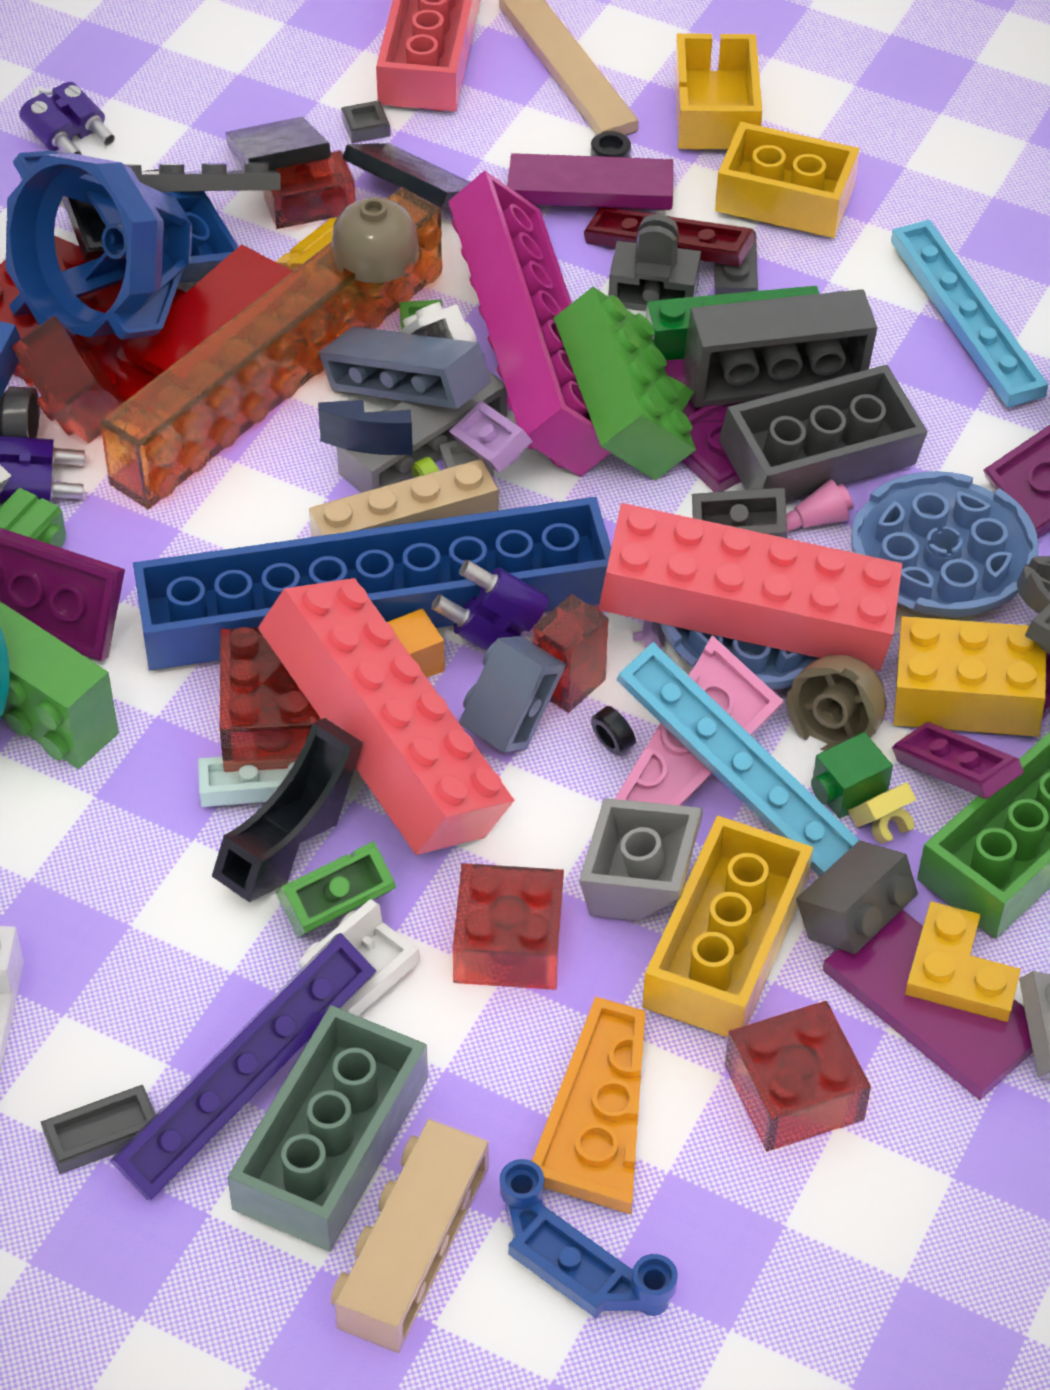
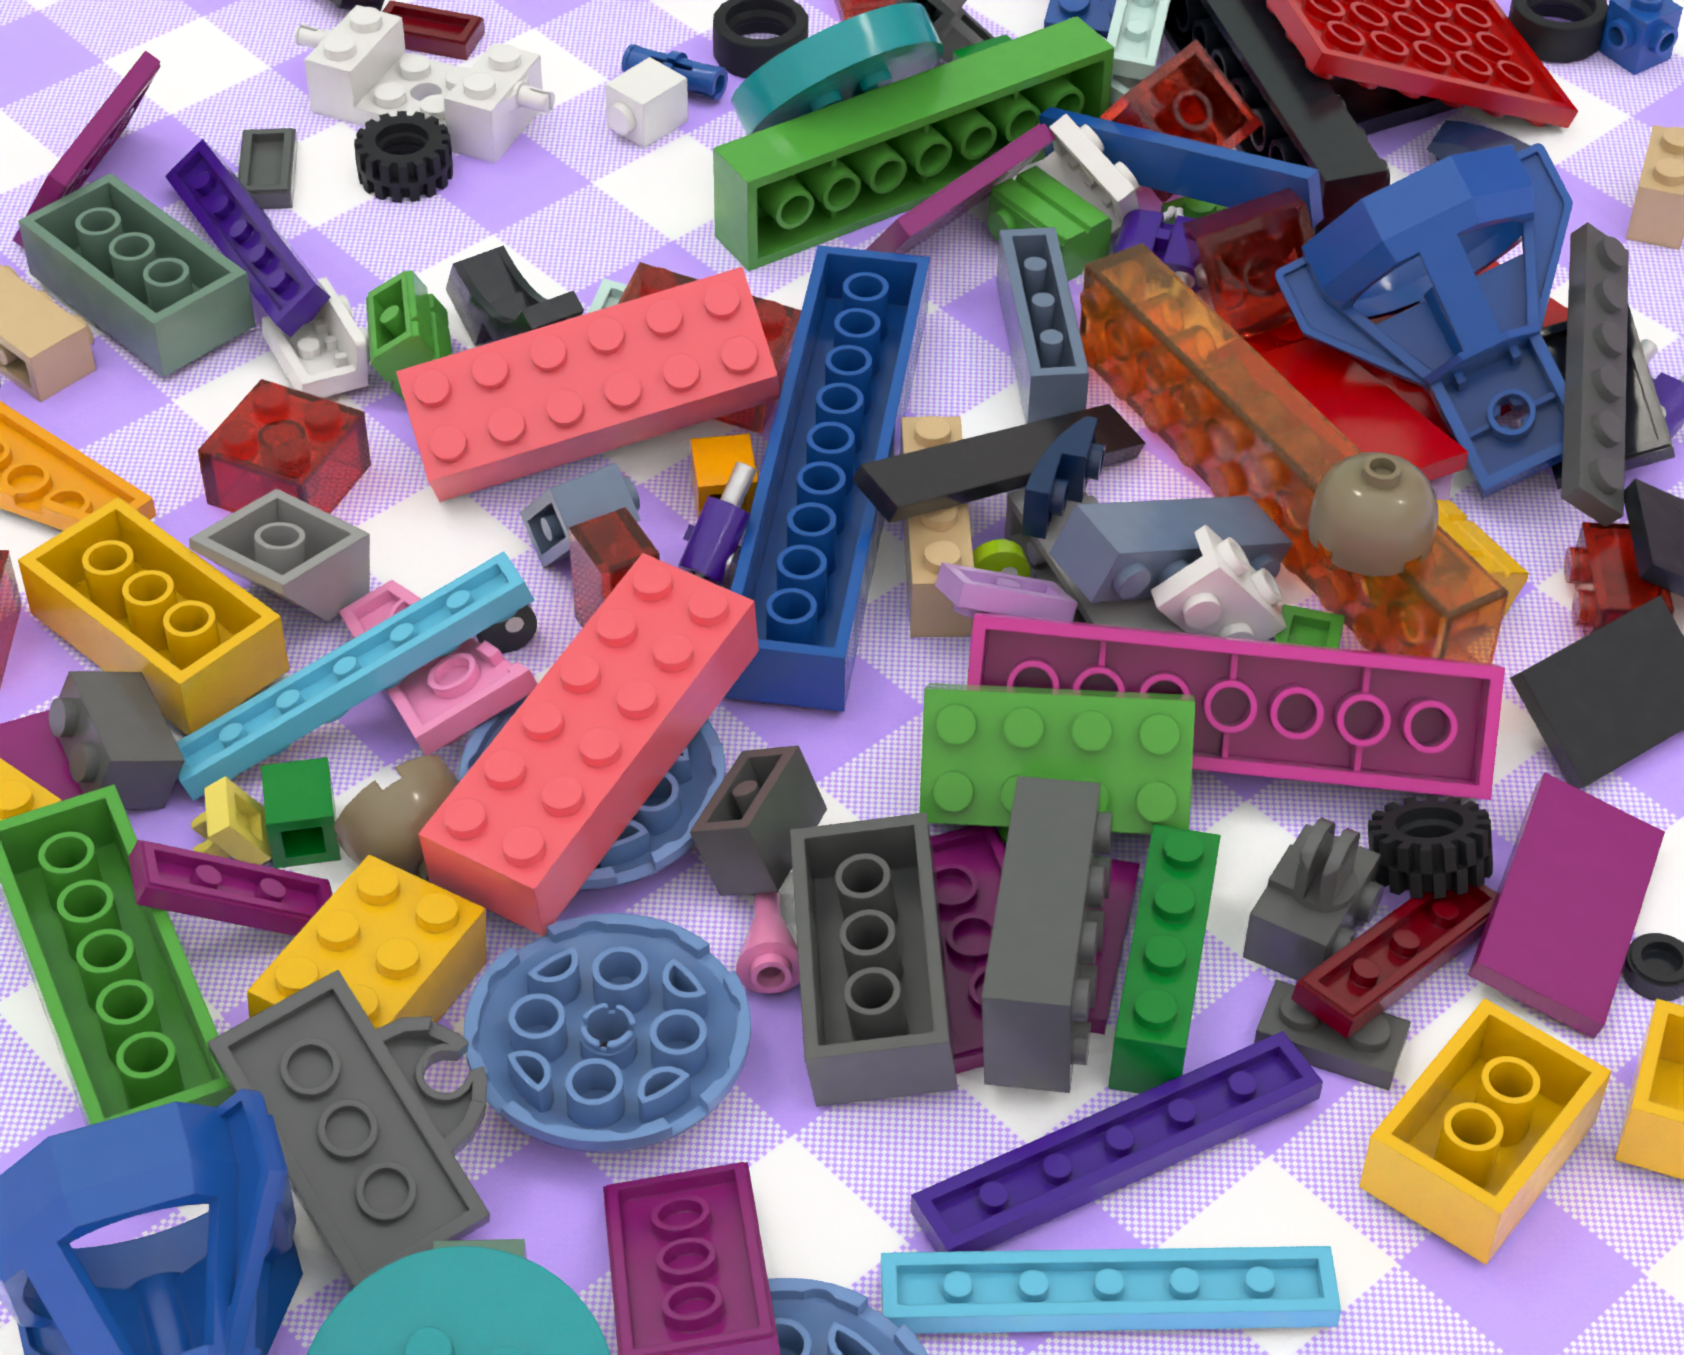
camera: 110 degrees right, 5 degrees down
none -> magenta tile [12,50,161,248]
none -> black tyre [354,111,453,203]
none -> black tile [853,403,1146,523]
none -> dark purple plate [910,1031,1323,1252]
none -> sand blue brick [996,227,1089,424]
none -> black tyre [1367,795,1493,899]

